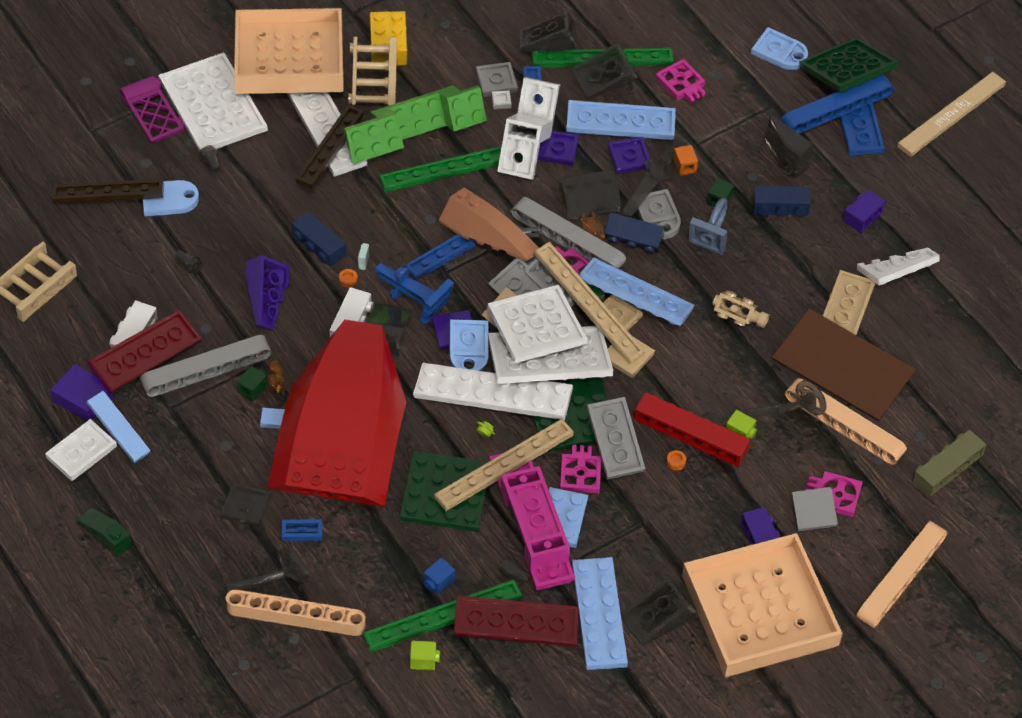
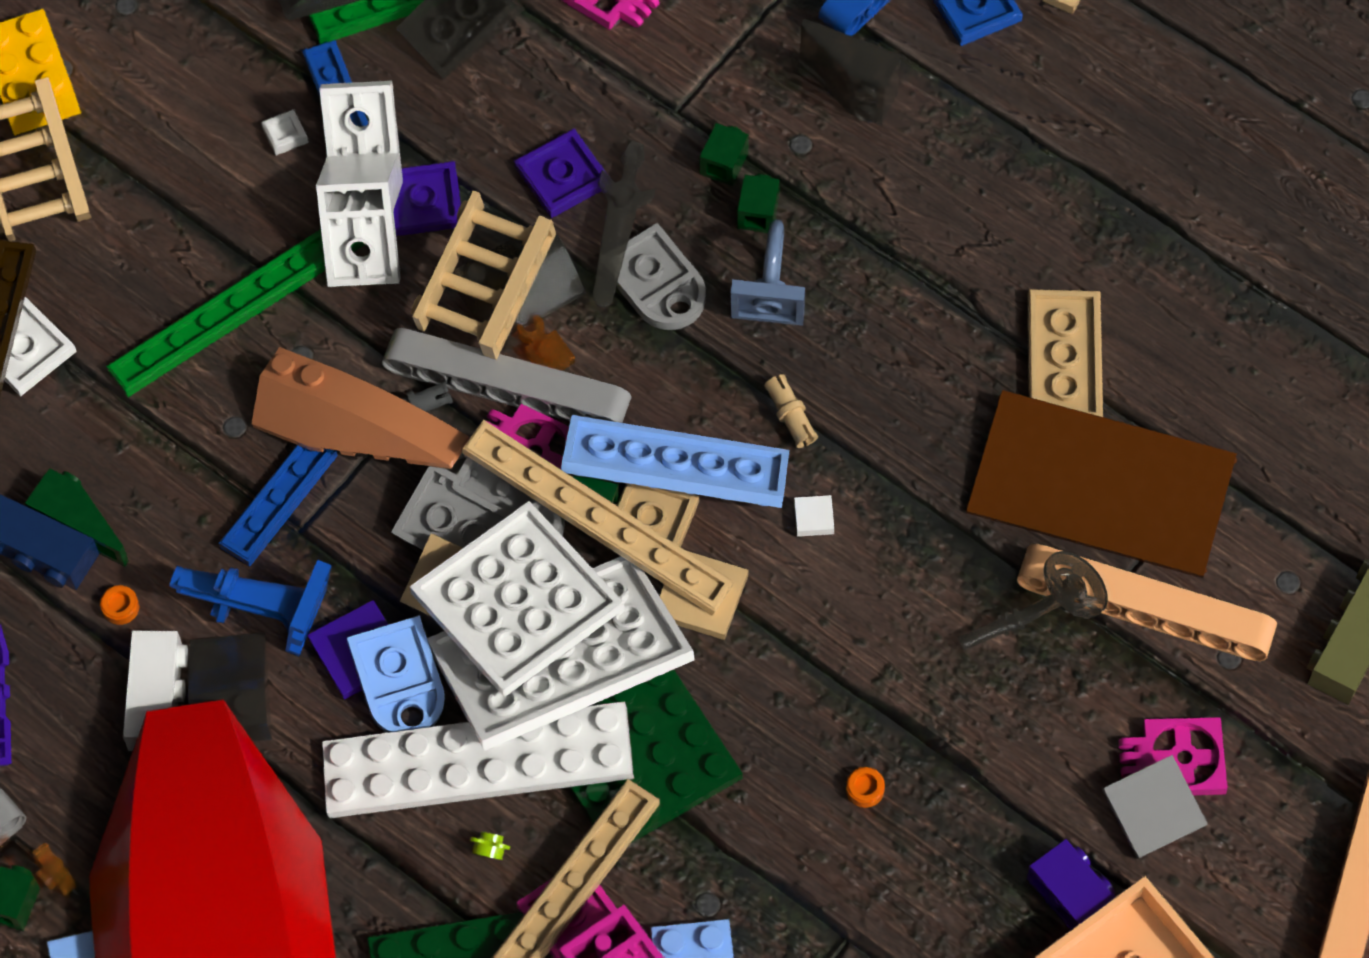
camera: 15 degrees left, 10 degrees up
bright green bracket [343,85,487,164] -> none
light aqua tile [358,243,369,270] -> none
light grey tile [476,62,518,97] -> none
dark pink piece [560,445,601,493] -> none
light blue plate [566,100,676,140] -> none
light grey plate [587,397,645,480] -> none
dark blue brick [605,213,665,253] -> none
red brick [634,392,750,468] -> none
orange brick [673,145,698,176] -> none
tan brick [712,290,770,328] -> none
lime brick [726,410,757,439] -> none
dark blue brick [752,186,810,216] -> none
dark purple brick [844,190,885,233] -> none
white wing [857,248,939,285] -> none
none -> dark green slope [25,468,129,567]
none -> tan fence [411,190,556,360]
none -> dark green brick [700,123,749,186]
none -> tan pin [764,374,818,448]
none -> white tile [794,495,834,537]

